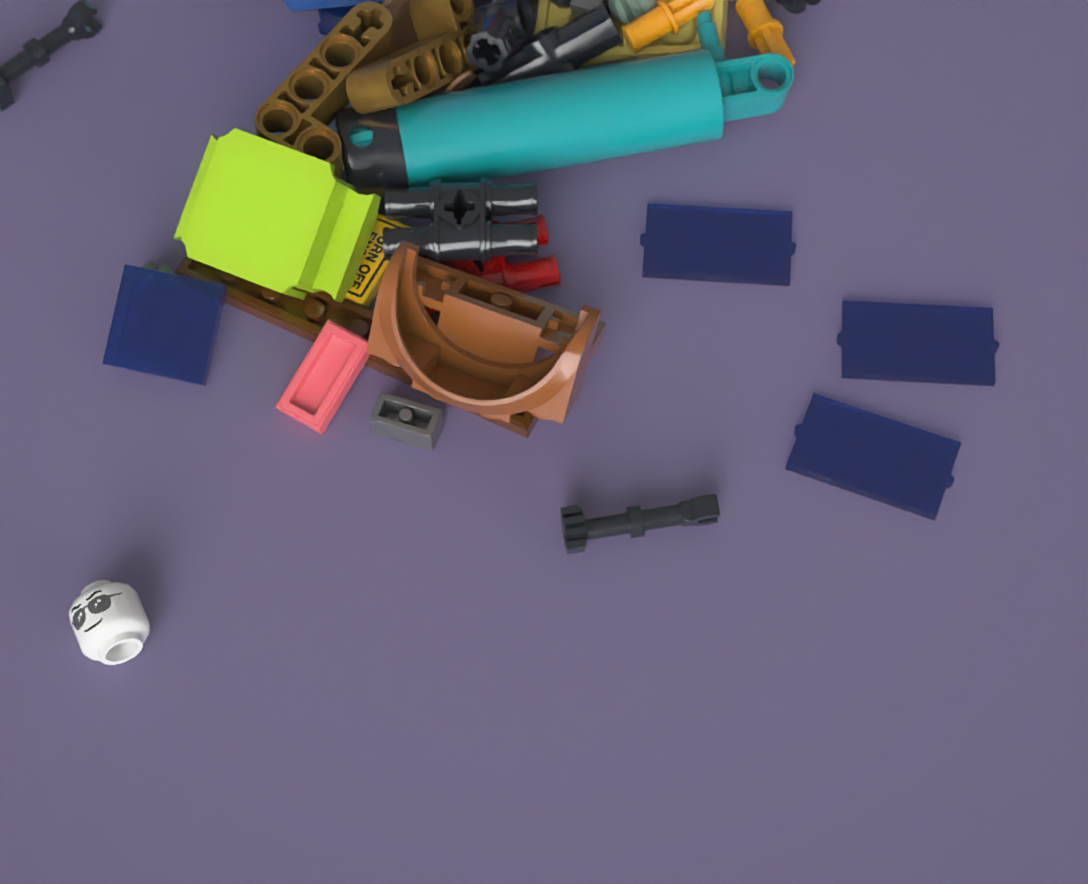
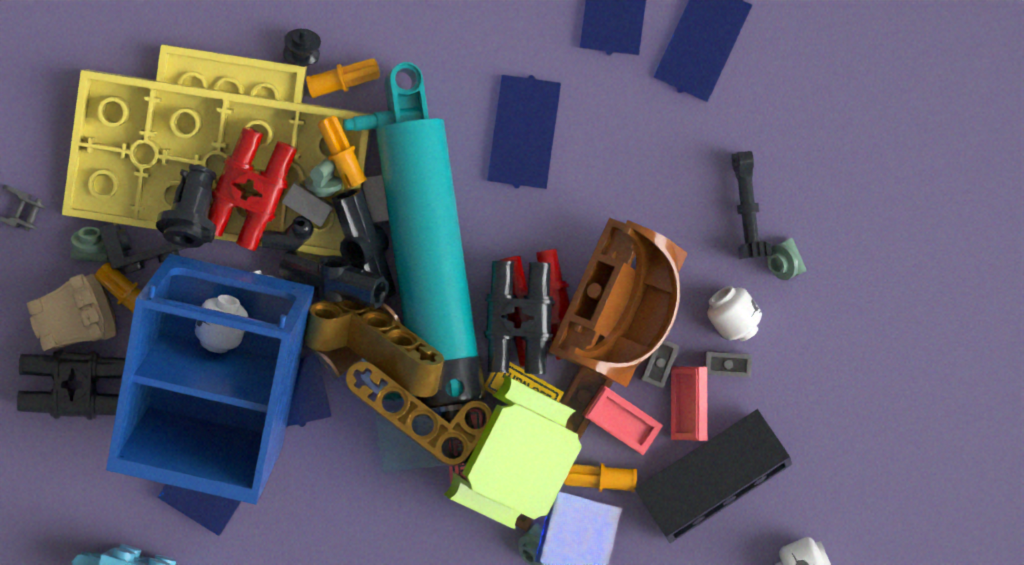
camera: 95 degrees left, 25 degrees up
none -> light orange axle [564,463,637,492]
none -> black brick [634,409,792,543]
none -> coral tile [671,366,707,441]
none -> flat silver piece [704,352,752,378]
none -> white head [707,286,762,341]
none -> sand green plate [767,238,807,280]

